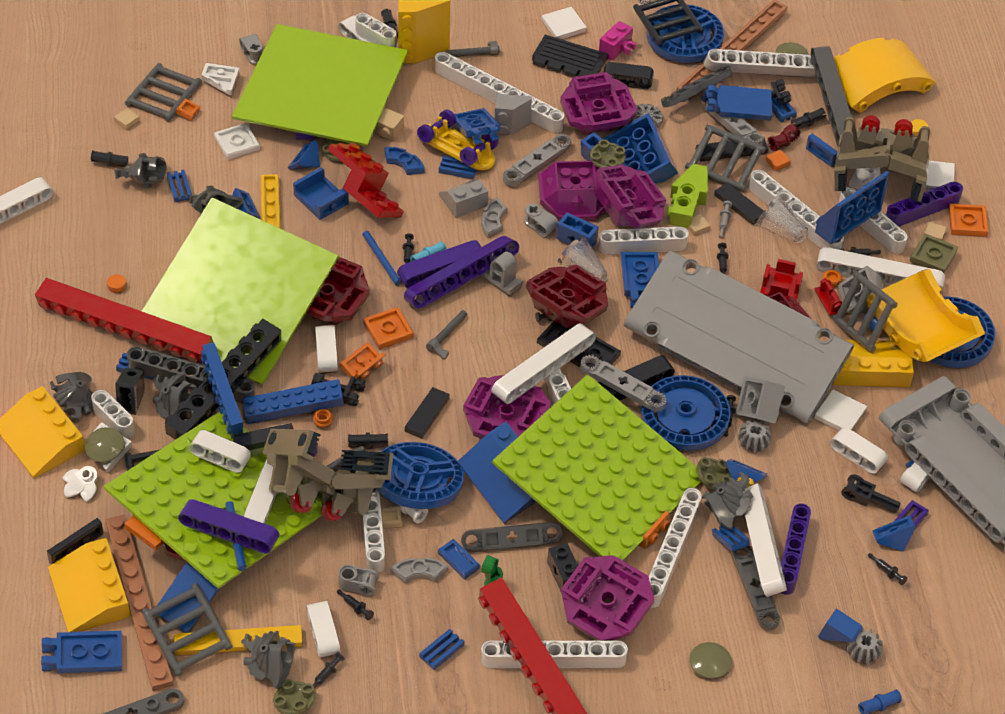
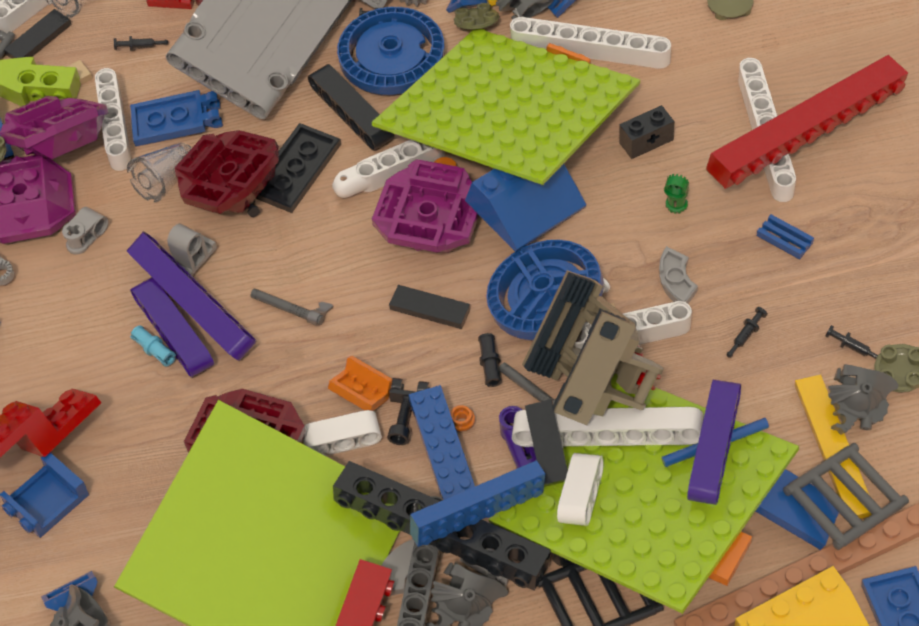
camera: 90 degrees left, 5 degrees up
yellow tile [260,174,280,228] -> none
white beam [306,601,340,658] -> none
light grey piece [338,565,379,596] -> none
blue bar [362,231,401,285] -> none
orange tile [363,307,414,350] -> none
black piece [402,233,414,264] -> none
blue tile [438,539,480,580] -> none
light grey slope [439,179,488,218] -> none
dark grey piece [461,522,563,551] -> none
light grey tile [481,197,508,238] -> none
white beam [491,323,596,404] -> none
blue brick [557,212,599,253] -> none
magenta piece [561,555,654,641] -> none
light grey piece [580,355,666,412] -> none
light grey piece [719,201,732,238] -> none

